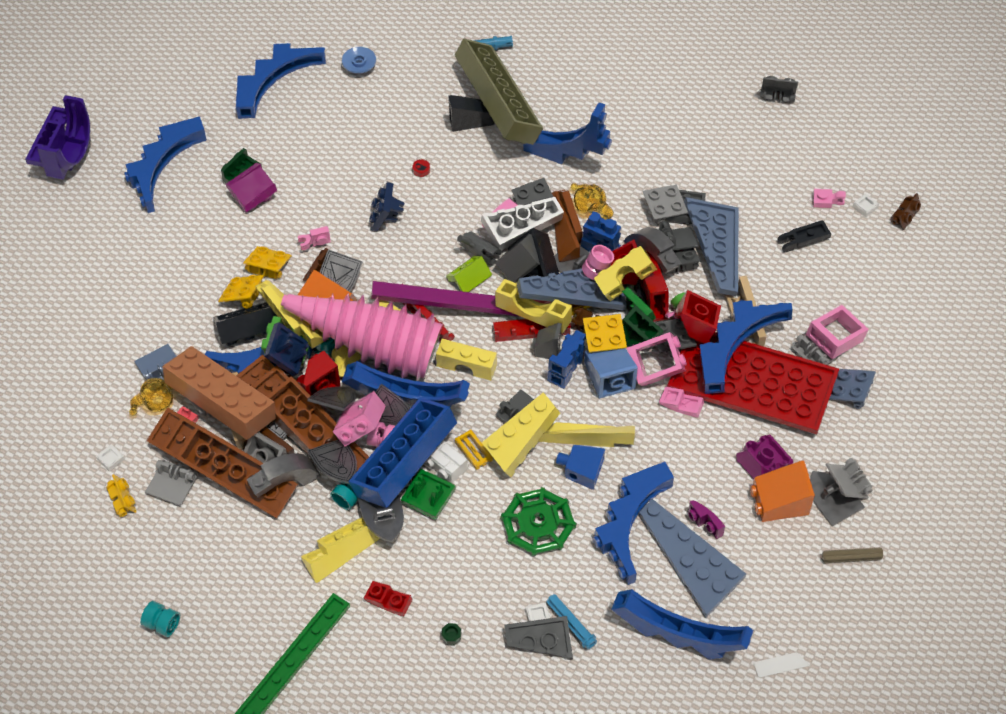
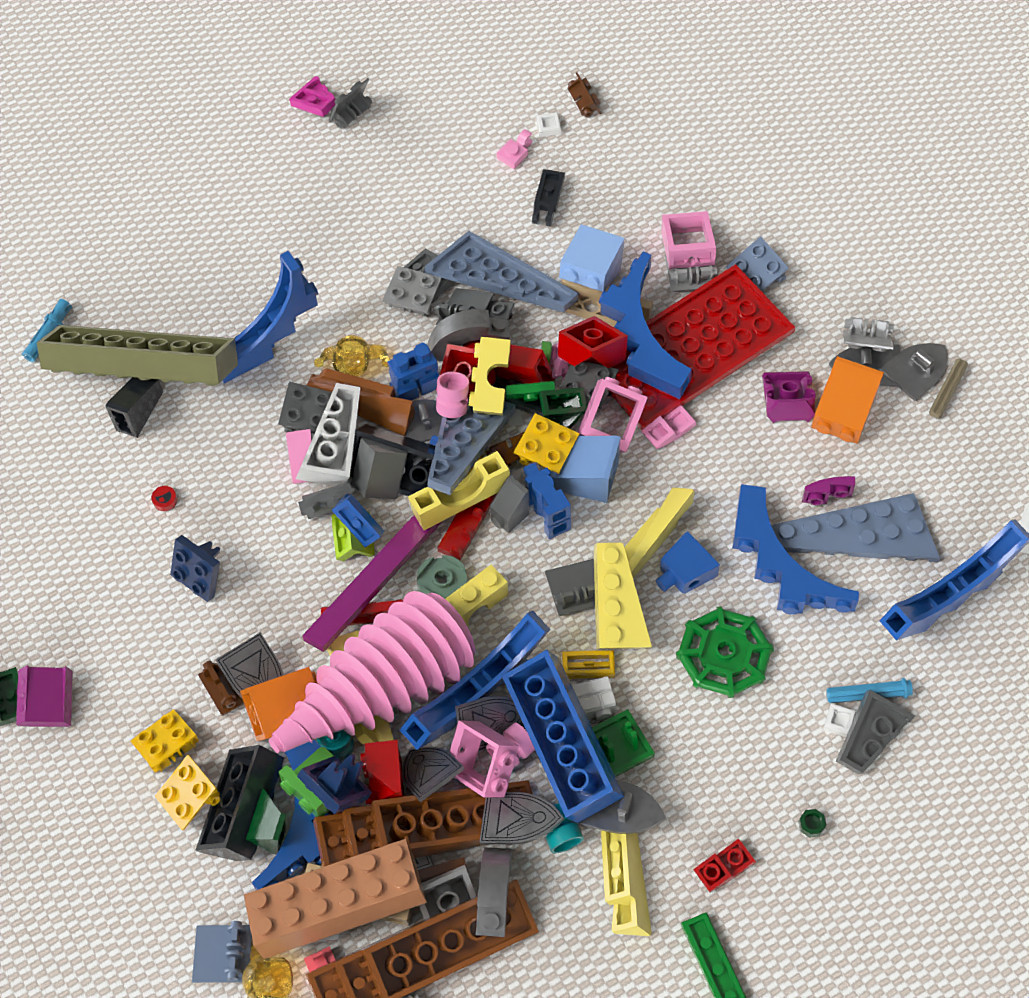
camera: 55 degrees left, 5 degrees up
light yellow wedge [255,280,324,349] -> none
bright pink plate [298,226,331,250] -> none
none -> dark green slope [246,788,286,855]
none -> dark pink wing [289,76,336,117]
none -> blue panel [332,493,385,547]
none -> sand green plate [417,555,467,599]
none -> light blue slope [559,224,625,292]
none -> flat silver shield [880,343,947,401]

